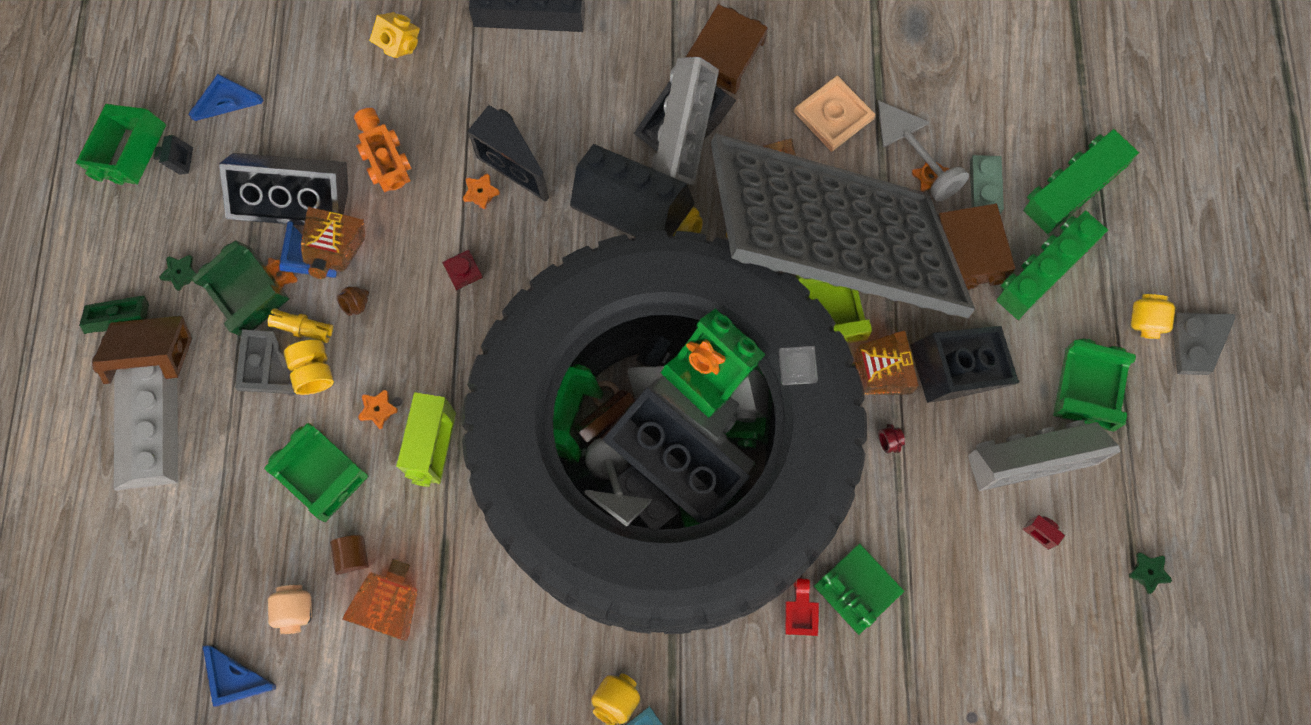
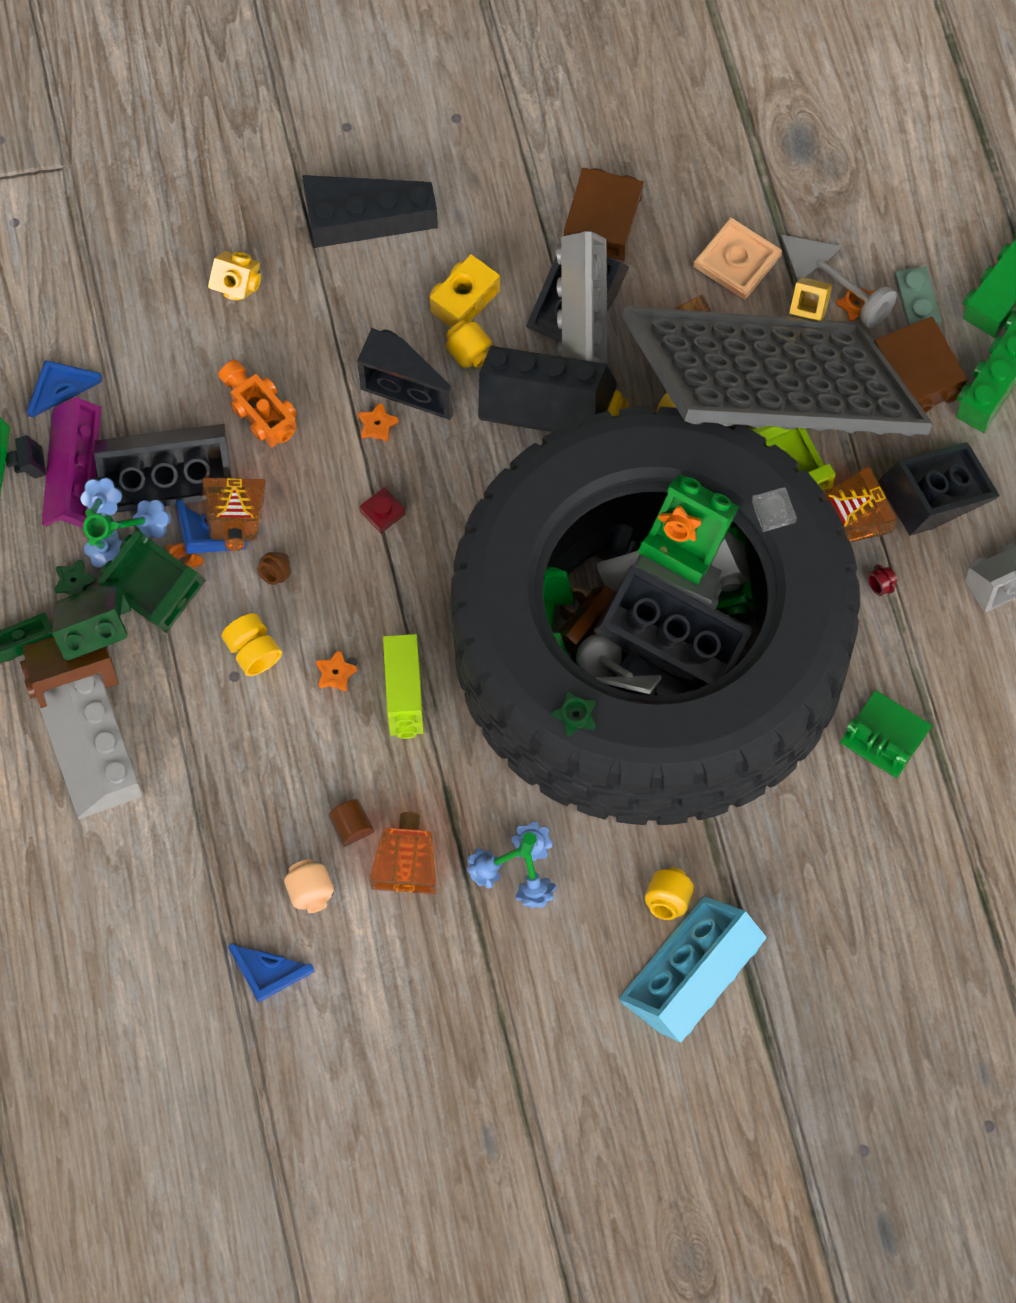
camera: 15 degrees left, 5 degrees down
dark grey wing [235,330,296,394] -> none
green panel [264,423,369,523] -> none
yellow pin [268,308,333,343] -> none
red plate [784,579,819,636] -> none
none -> magenta panel [41,397,102,528]
none -> dark green panel [52,578,132,661]
none -> medium blue plant [80,477,171,568]
none -> yellow brick [429,254,501,328]
none -> yellow head [445,320,493,369]
none -> medium blue plant [467,821,557,908]
none -> dark green plate [552,692,596,736]
none -> yellow brick [789,277,833,321]

